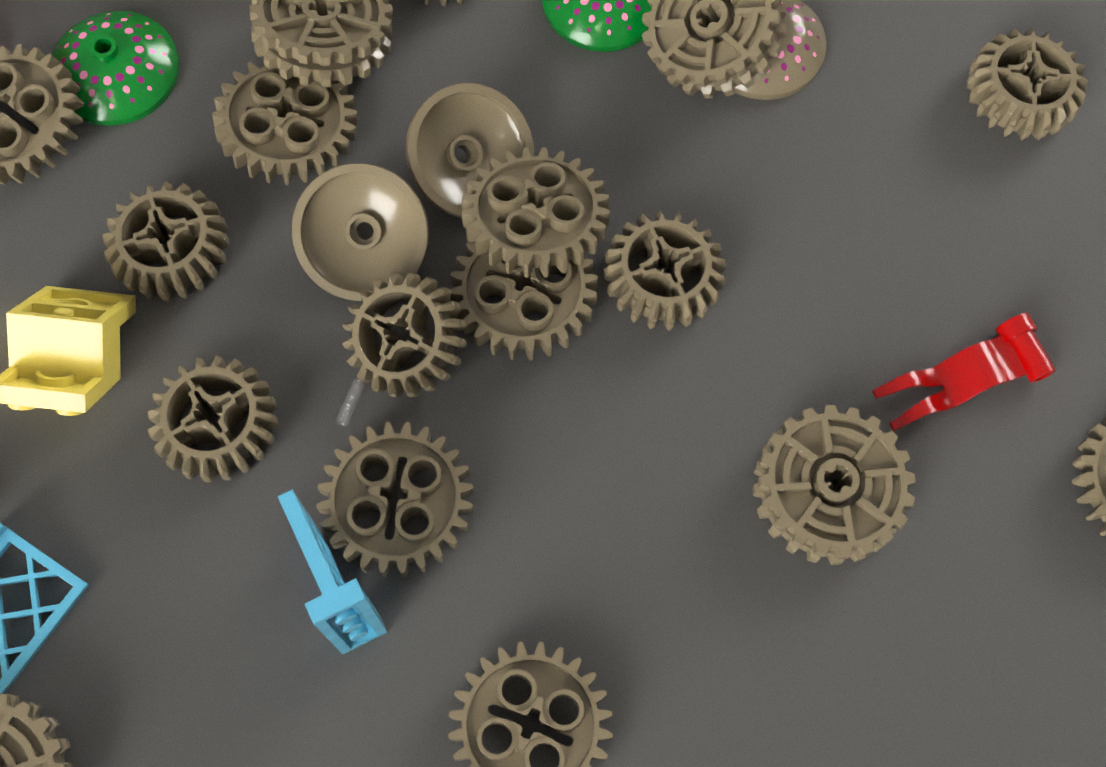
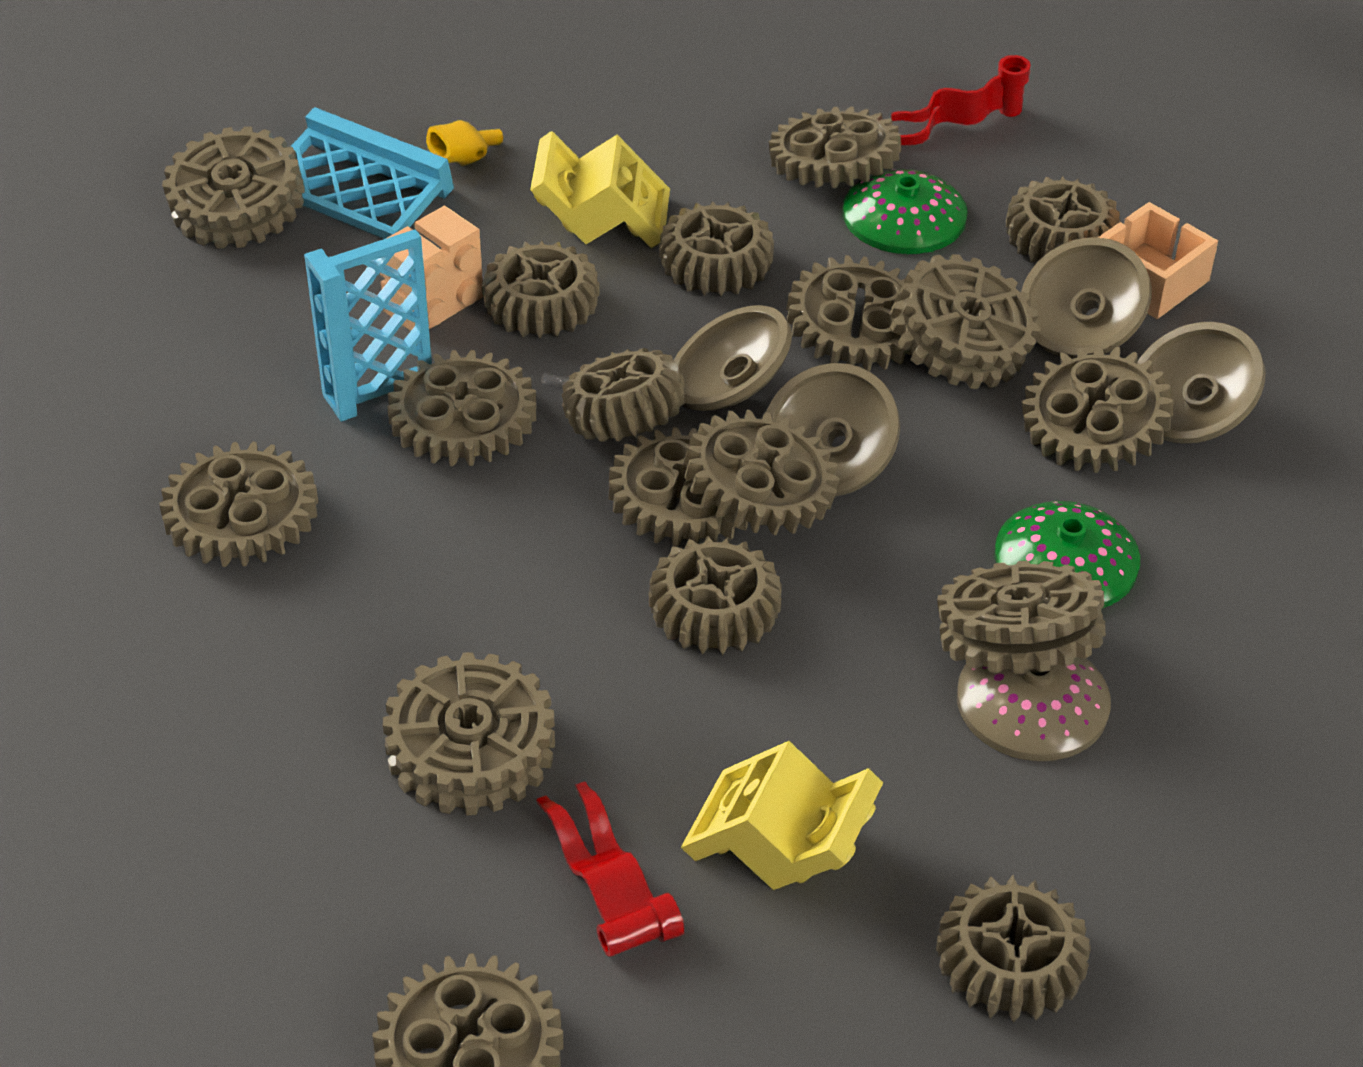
camera: 90 degrees right, 25 degrees down
none -> light nougat piece [380,205,484,331]
none -> light yellow bracket [681,741,883,890]

